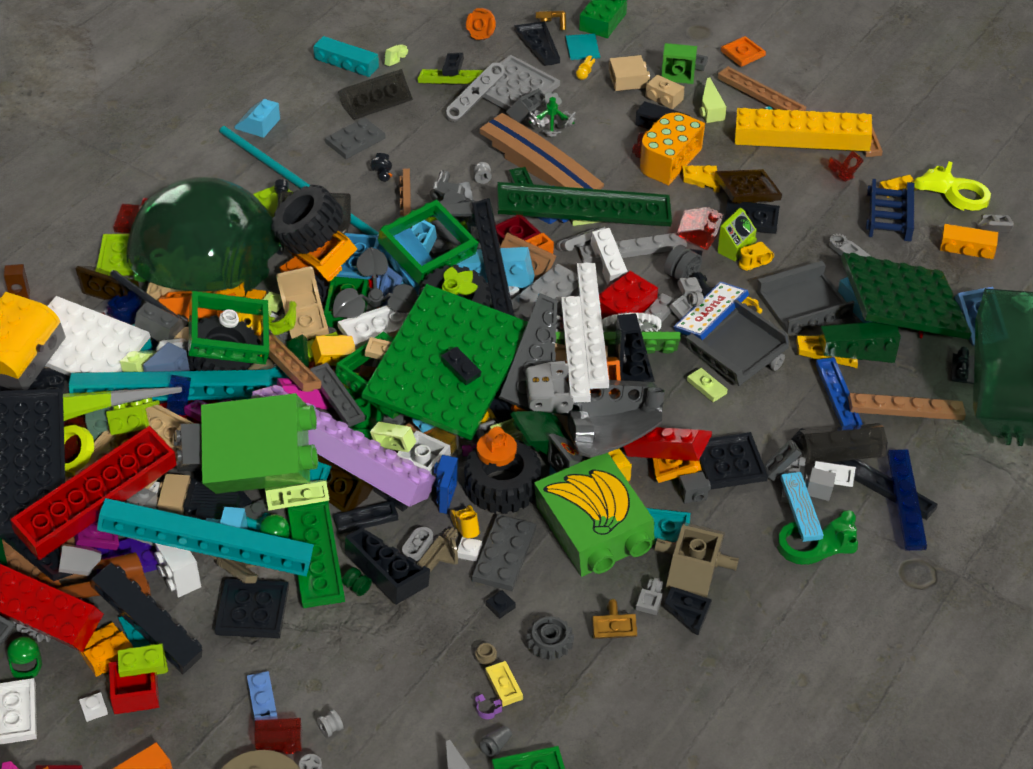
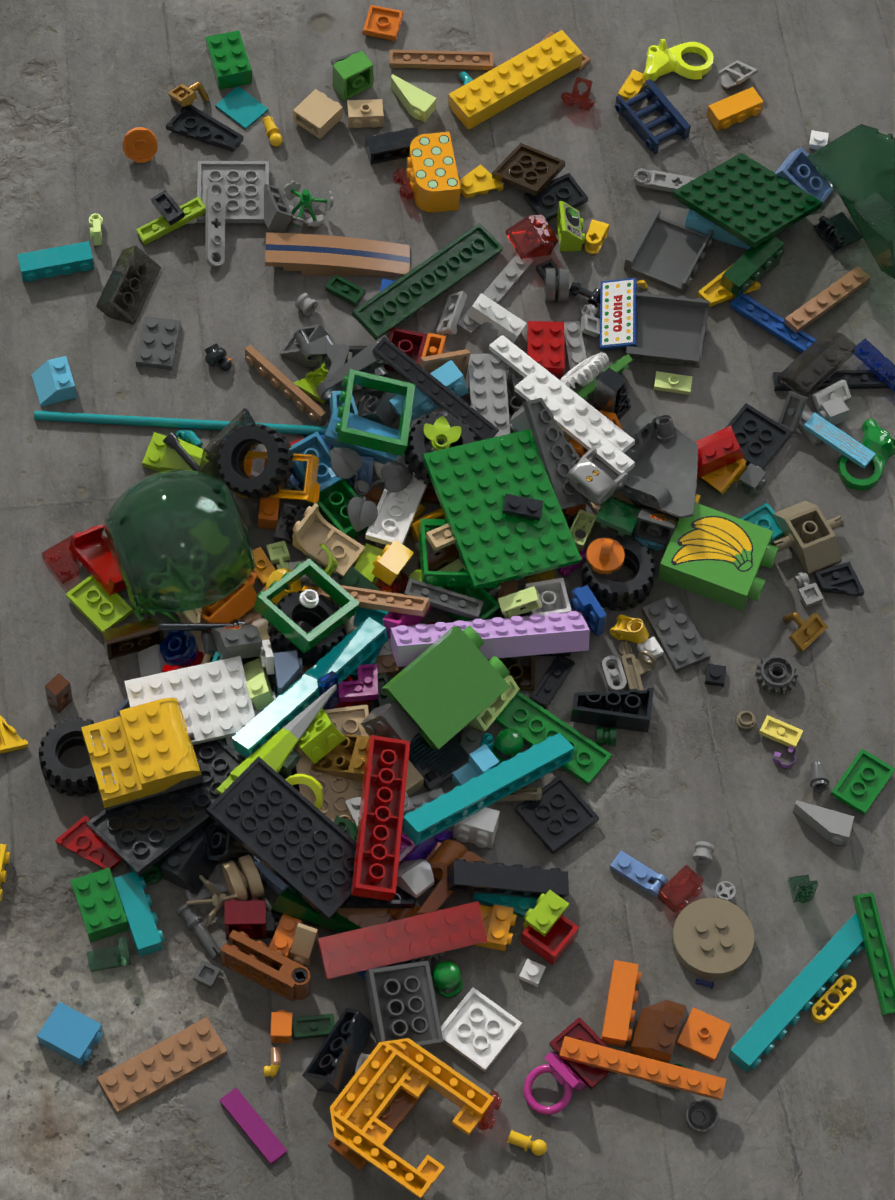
camera: 45 degrees left, 15 degrees up
light grey plate [678,277,704,306] -> none

